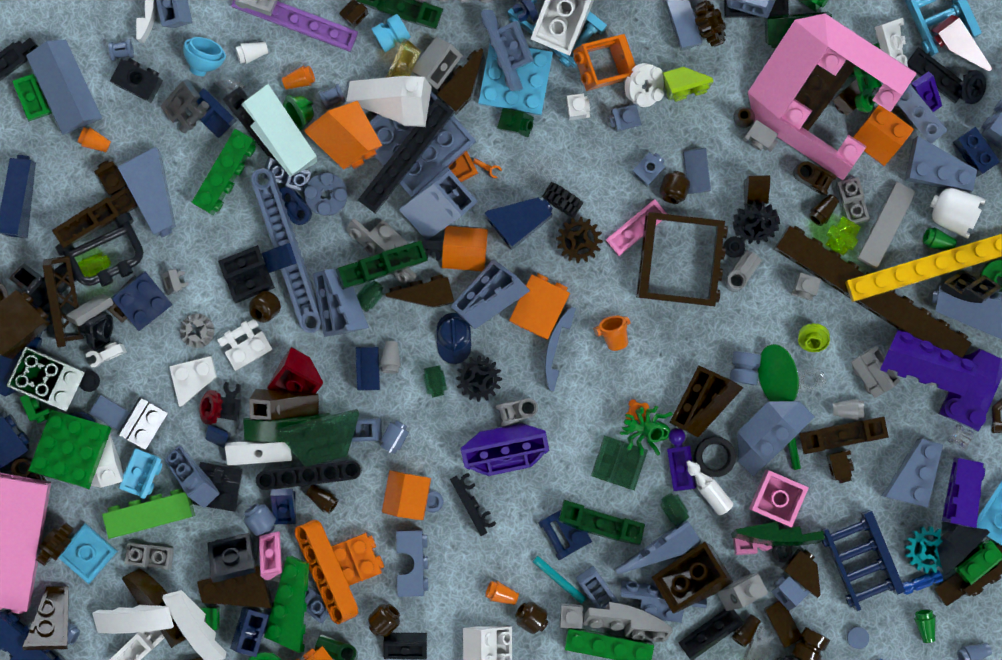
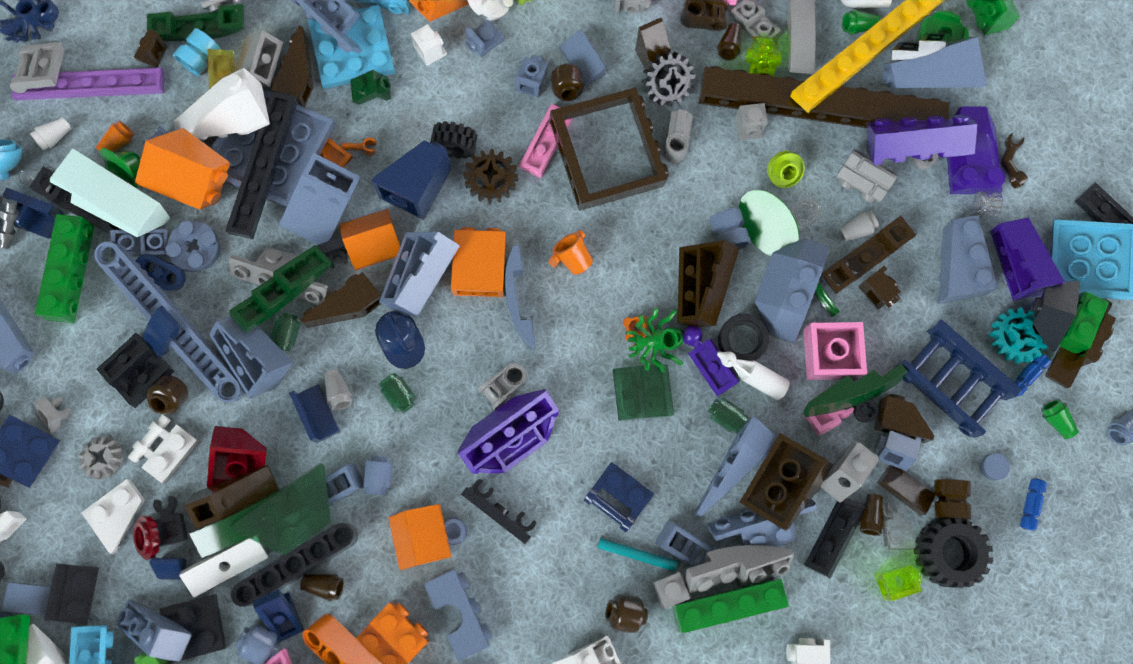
camera: 30 degrees left, 10 degrees down
black gear [456,355,502,402] -> none
orange cone [485,581,519,605] -> none
dark green slope [558,500,645,545] -> none
black plate [724,236,745,258] -> none

